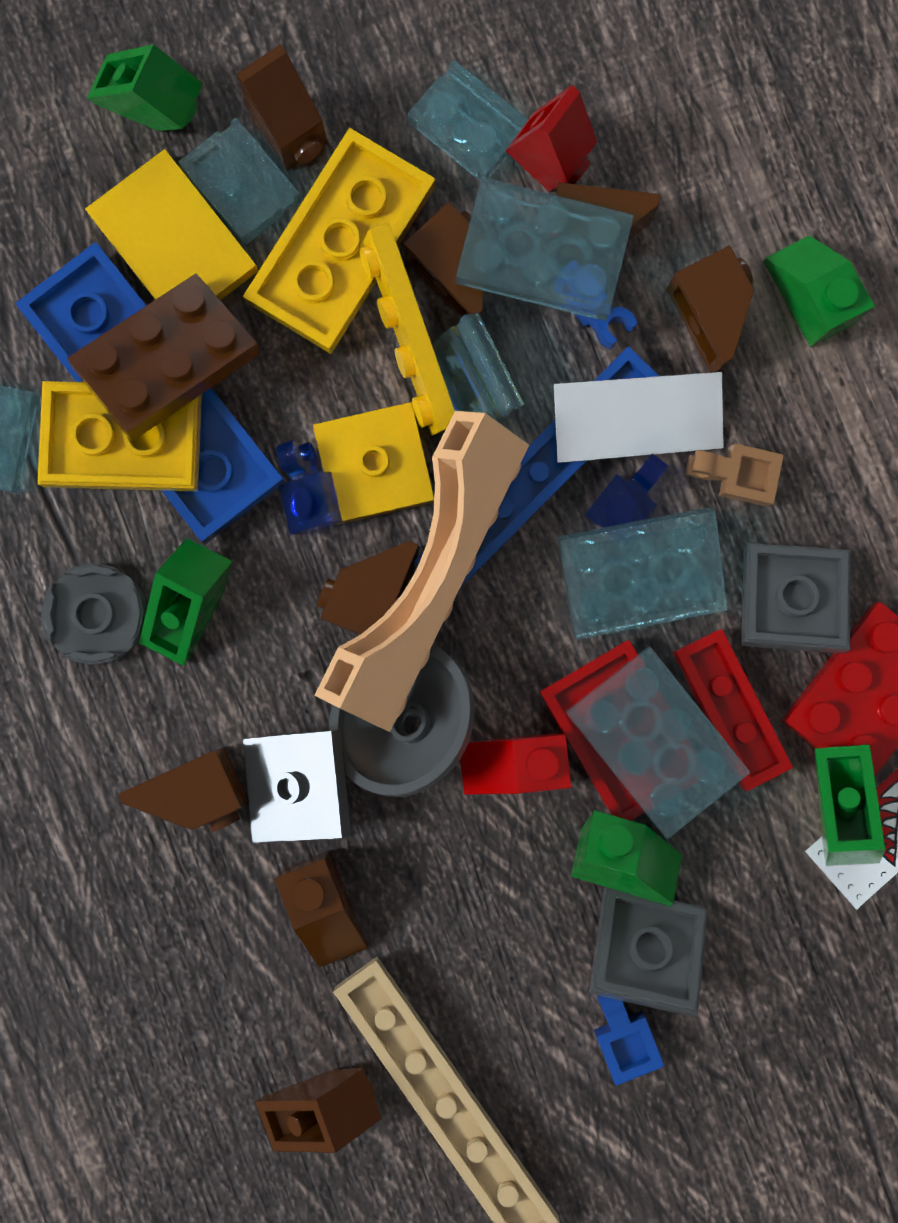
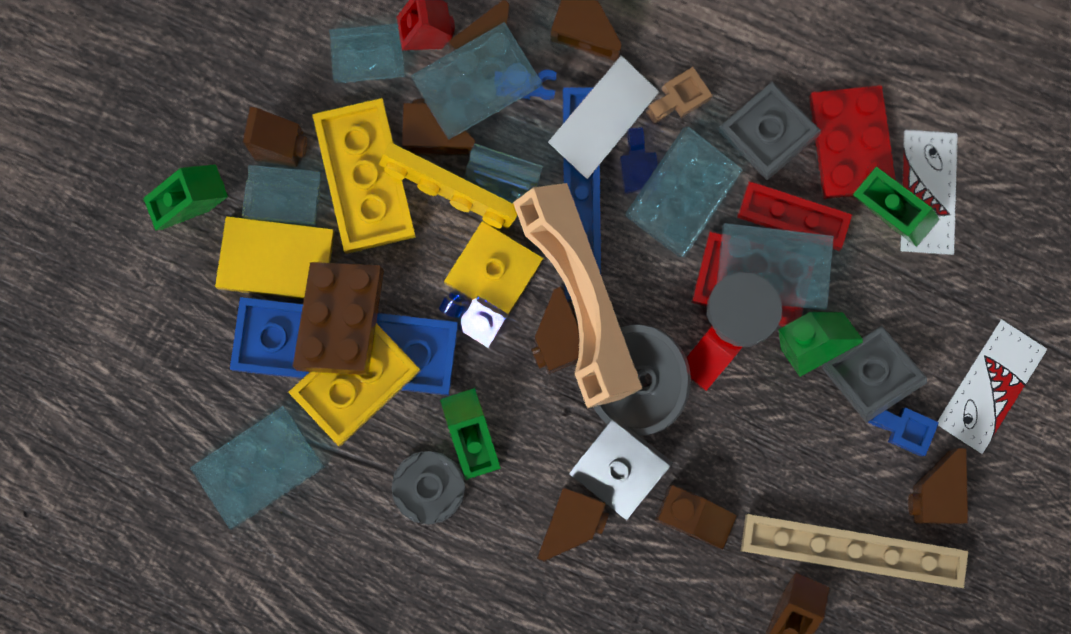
camera: 45 degrees left, 5 degrees down
none -> dark grey tile [707,272,782,347]
none -> reddish brown slope [908,448,968,524]
none -> white sticker [937,319,1047,454]

